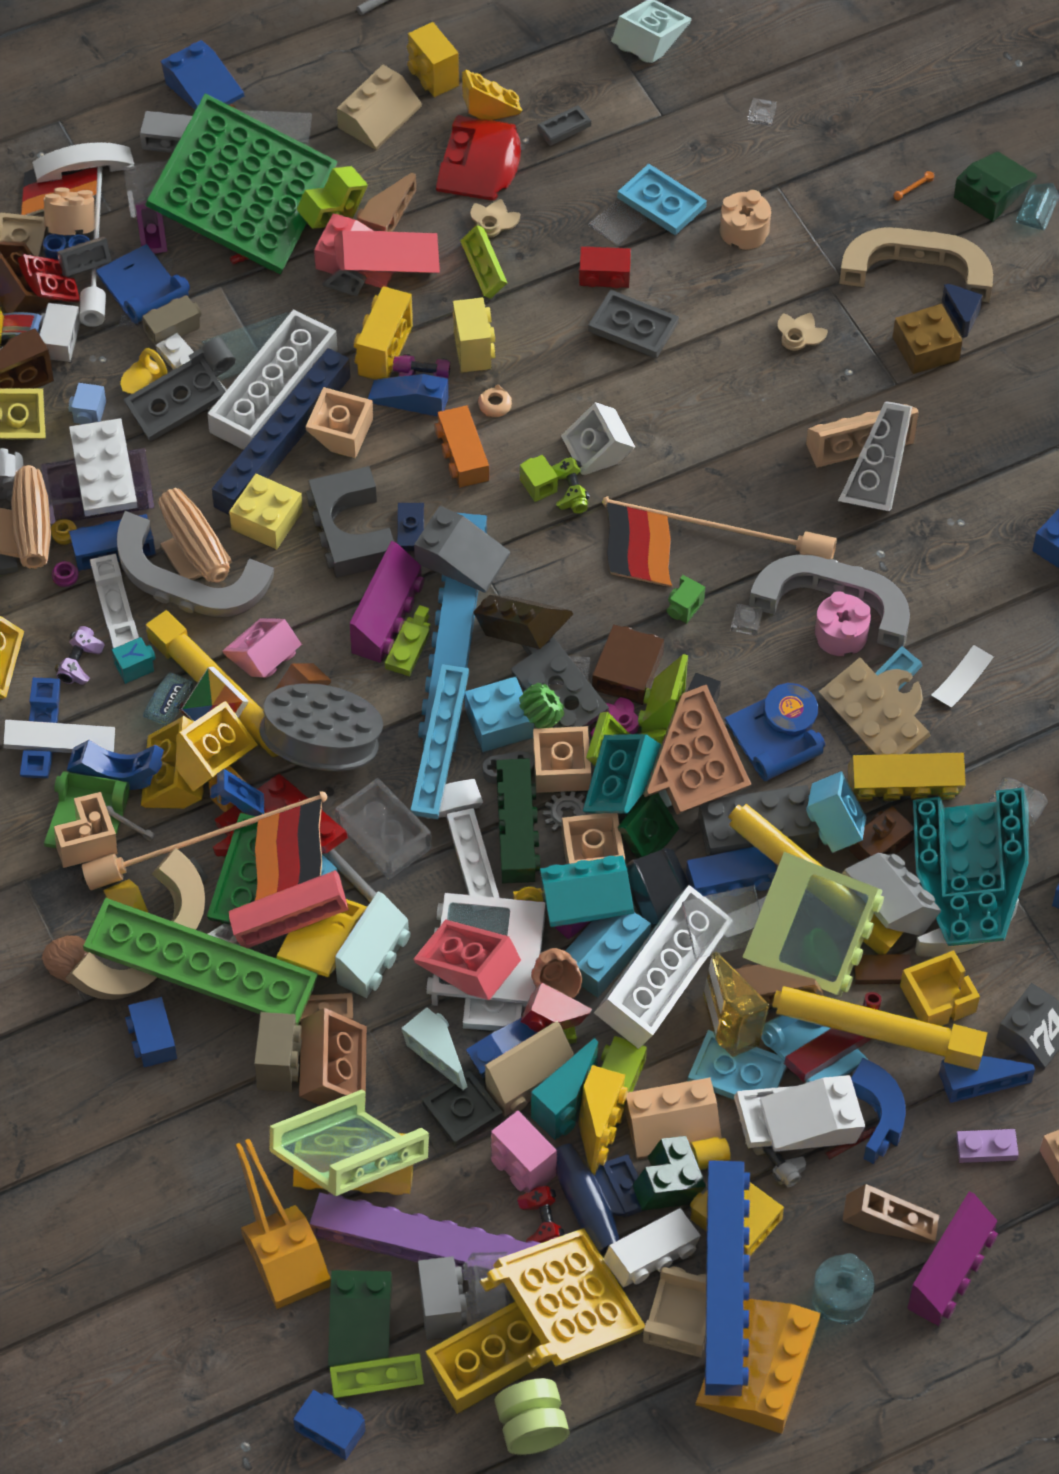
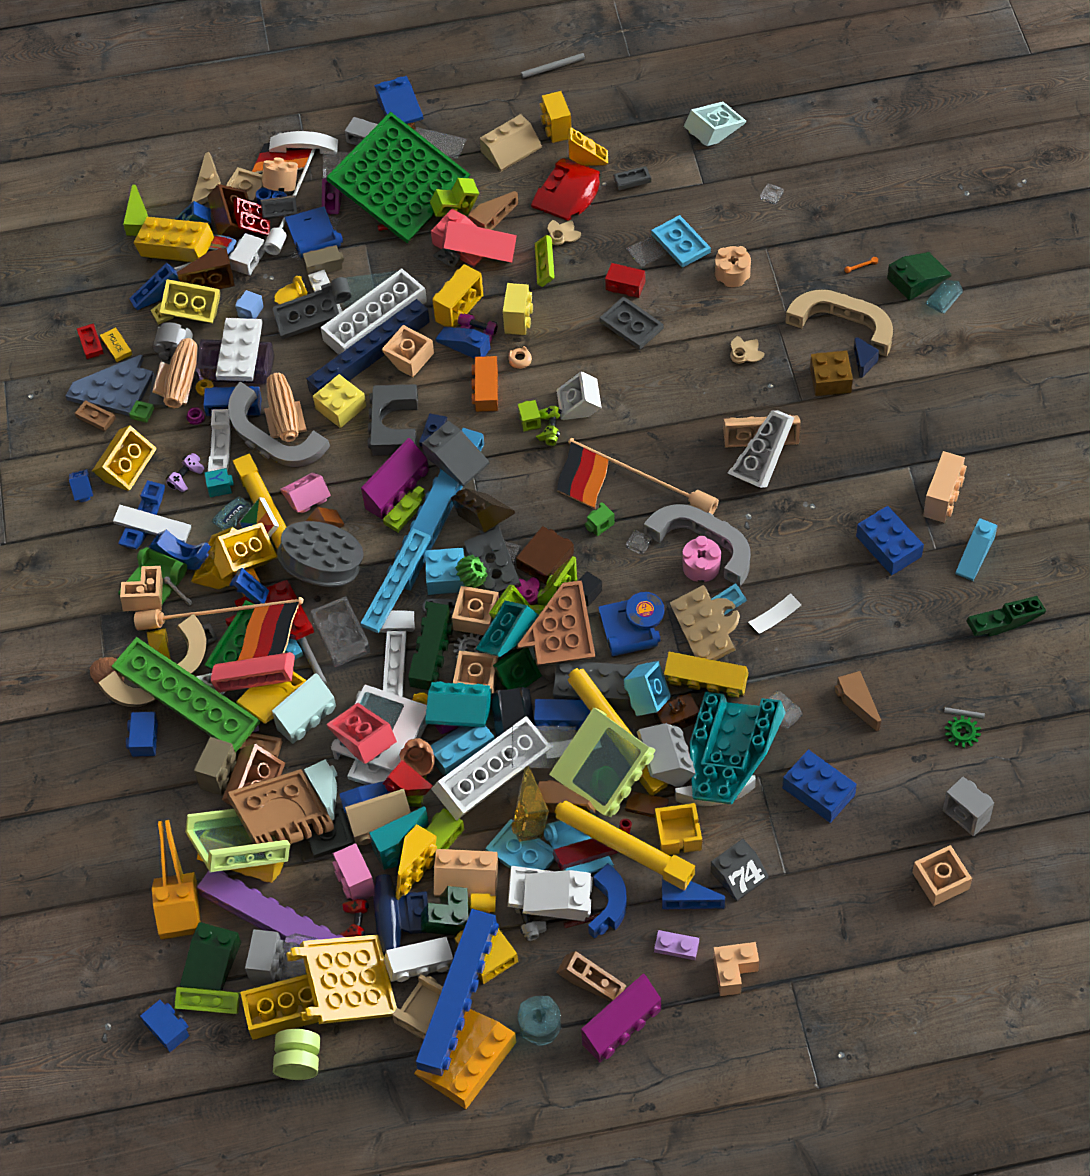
camera: 20 degrees right, 0 degrees up
none -> medium nougat hinge [227,769,334,855]

